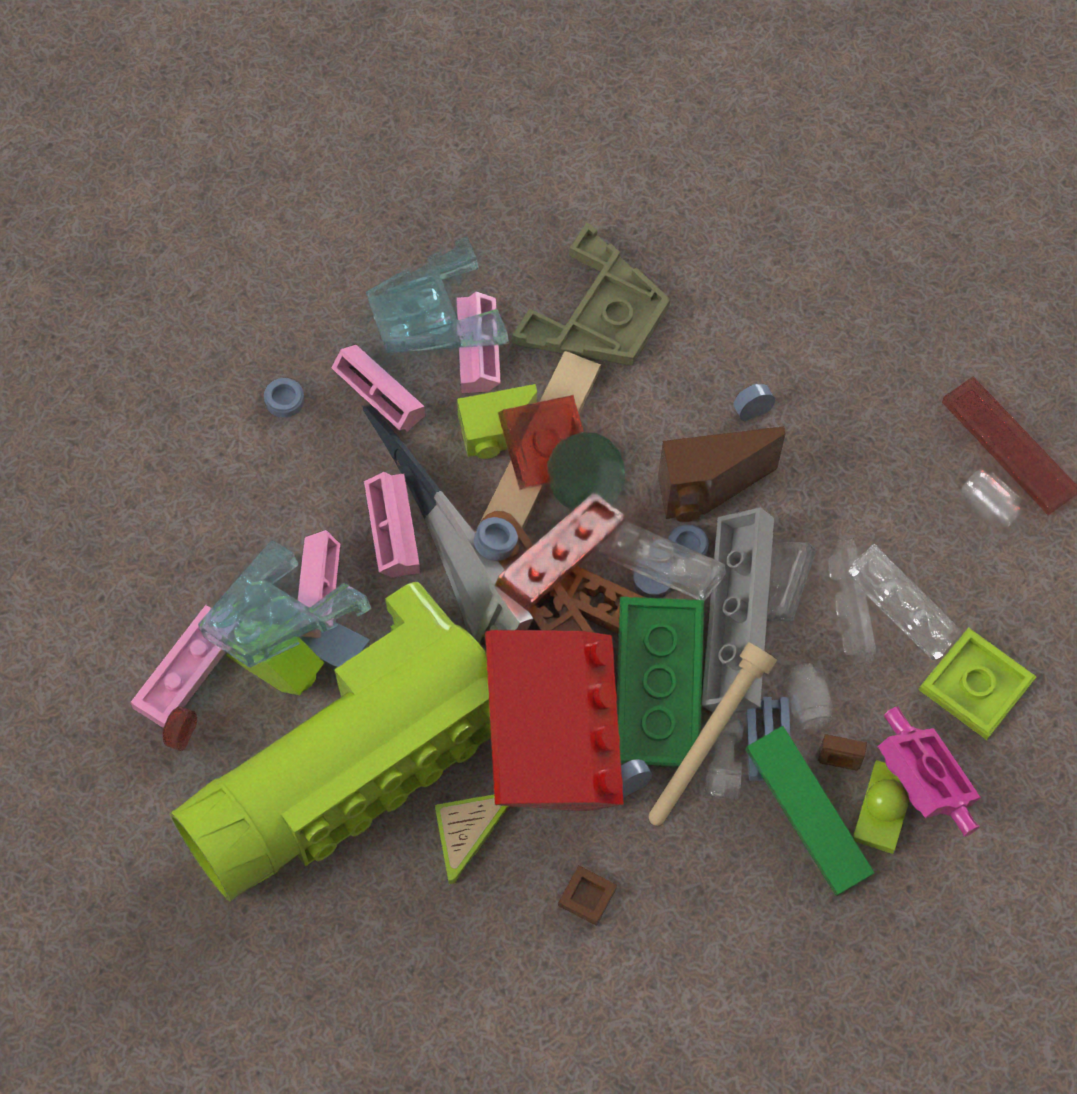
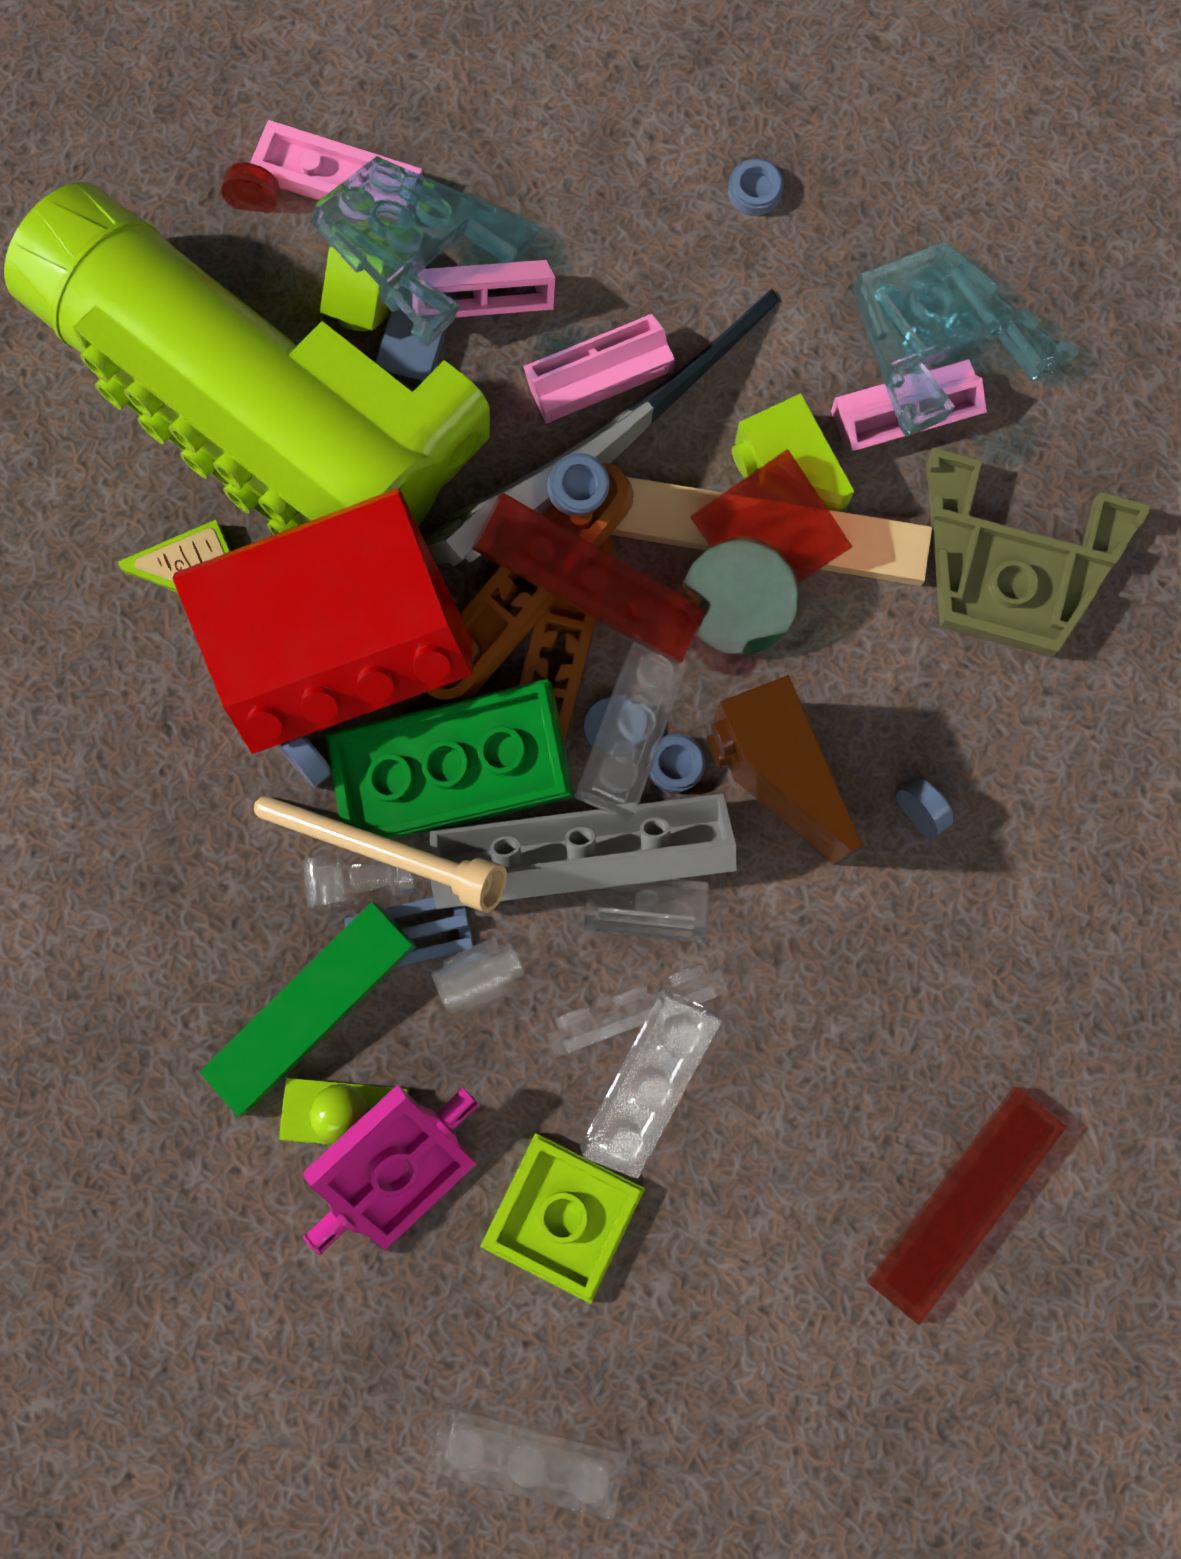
camera: 80 degrees right, 15 degrees up
bright pink piece [332,345,425,431] -> none
reddish brown tile [558,865,617,926] -> none
reddish brown tile [818,734,867,771] -> none
clear brick [961,469,1022,528] -> none

